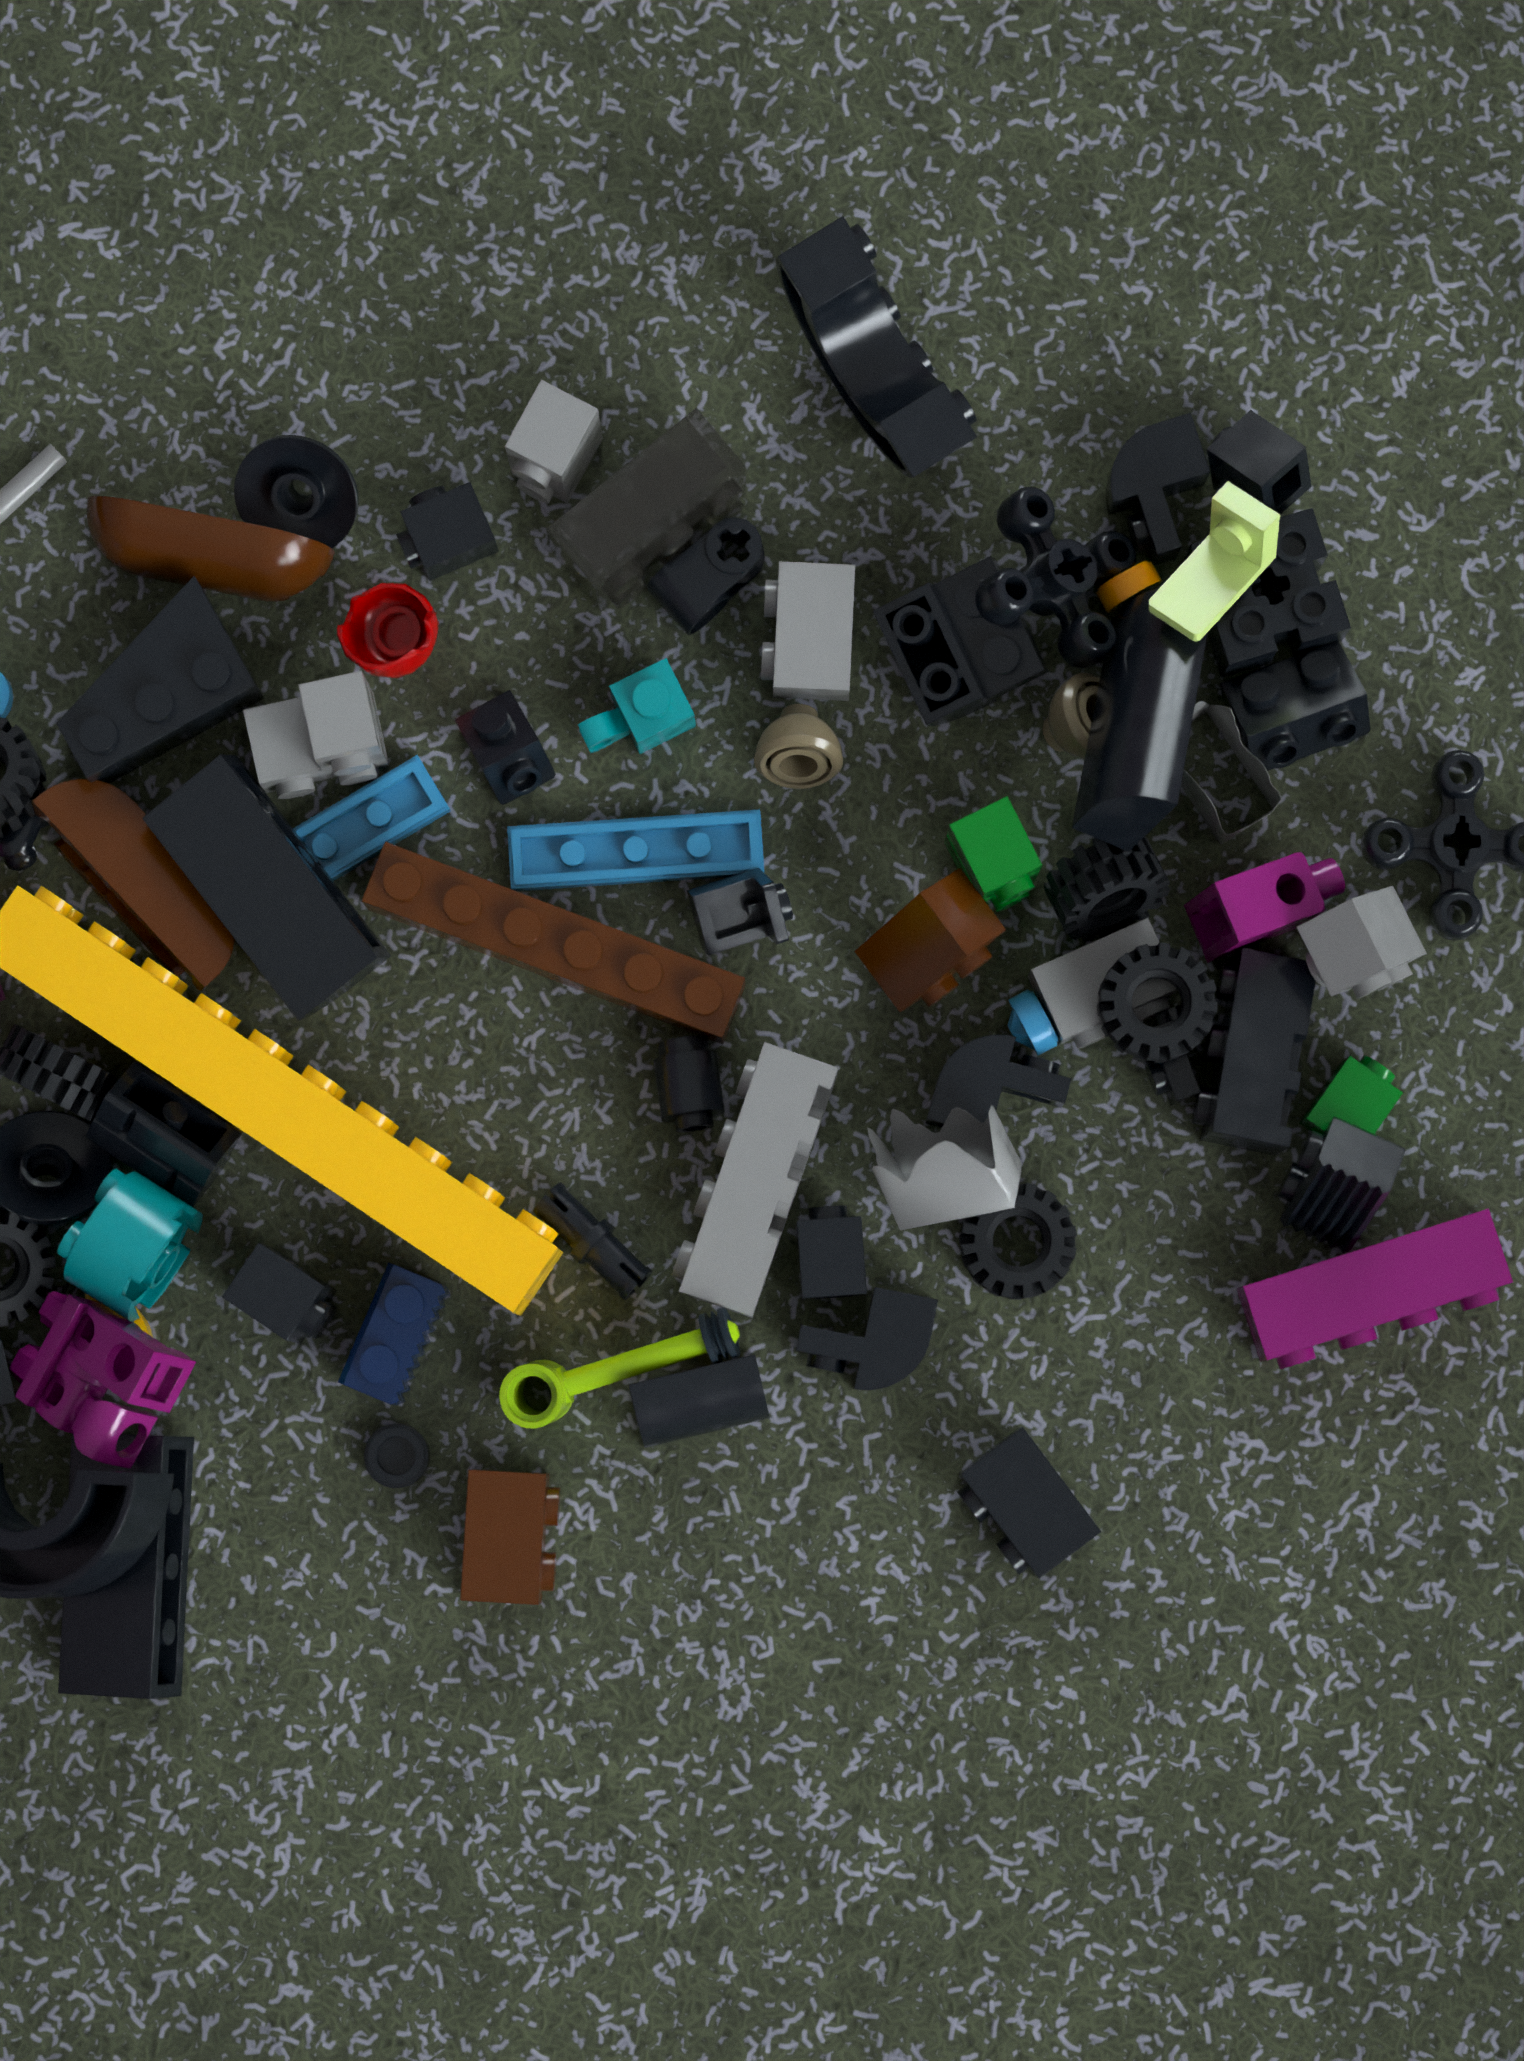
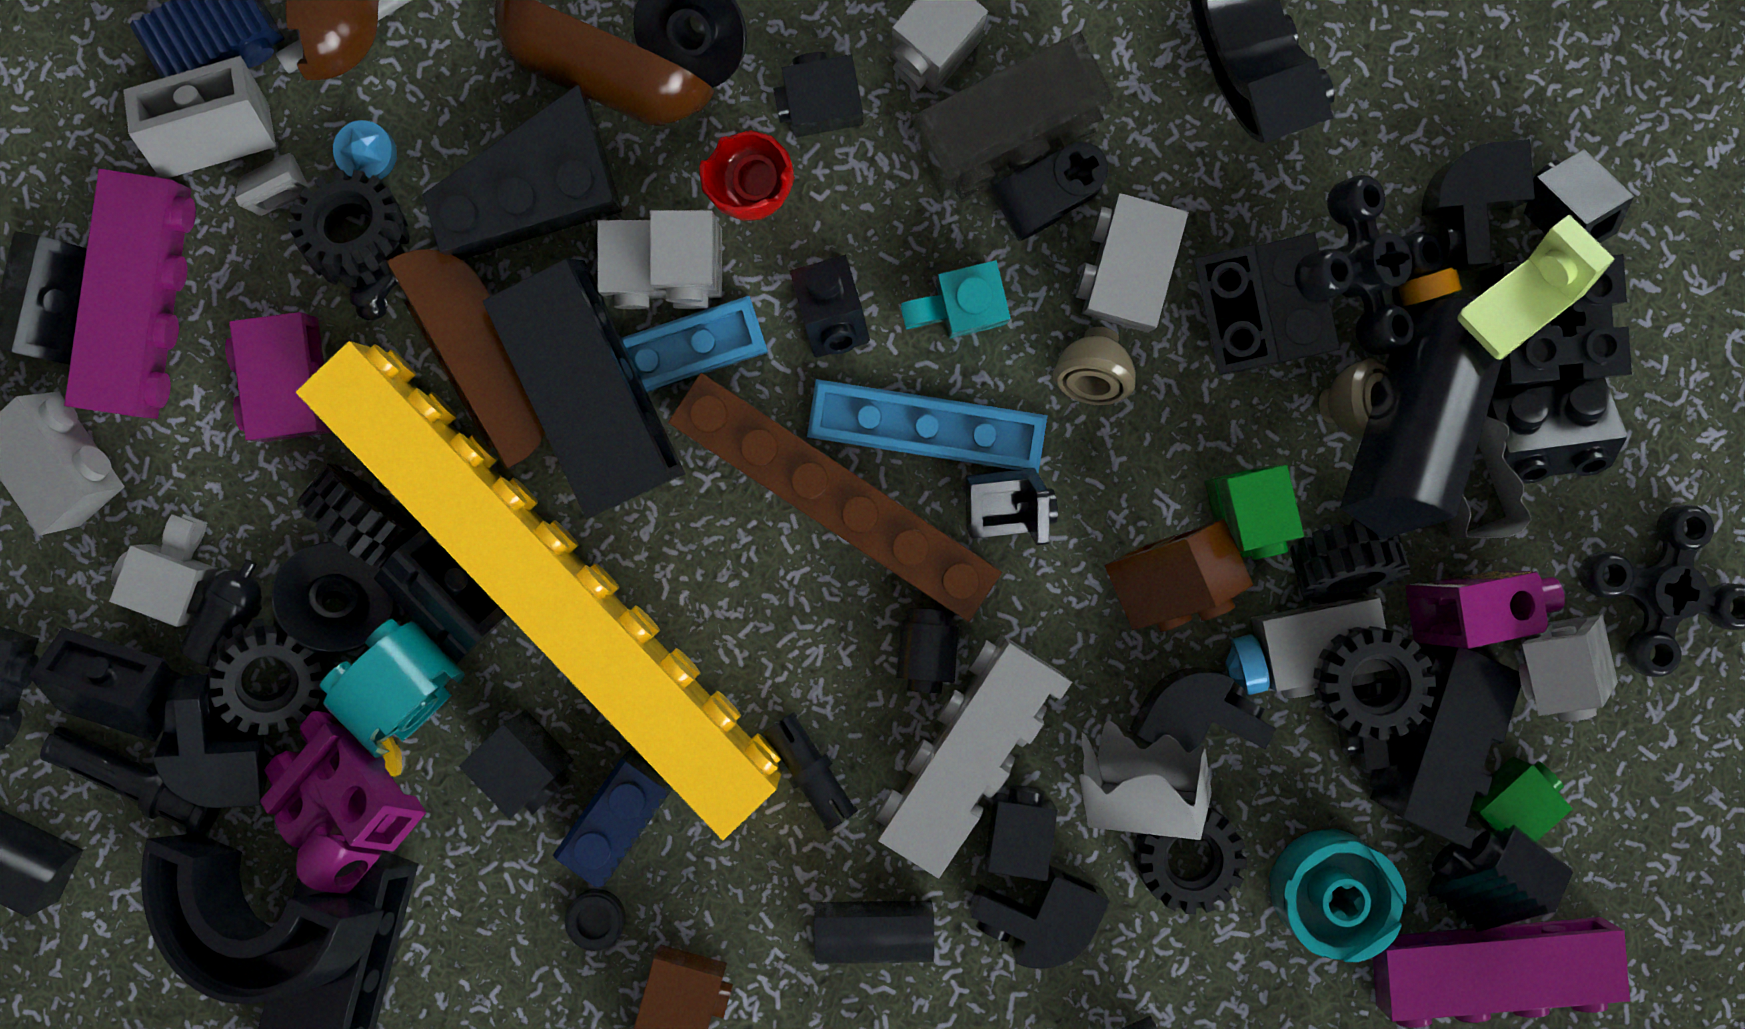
camera: 10 degrees right, 5 degrees up
lime piece [499,1307,740,1429] -> none
none -> teal brick [1269,829,1406,962]

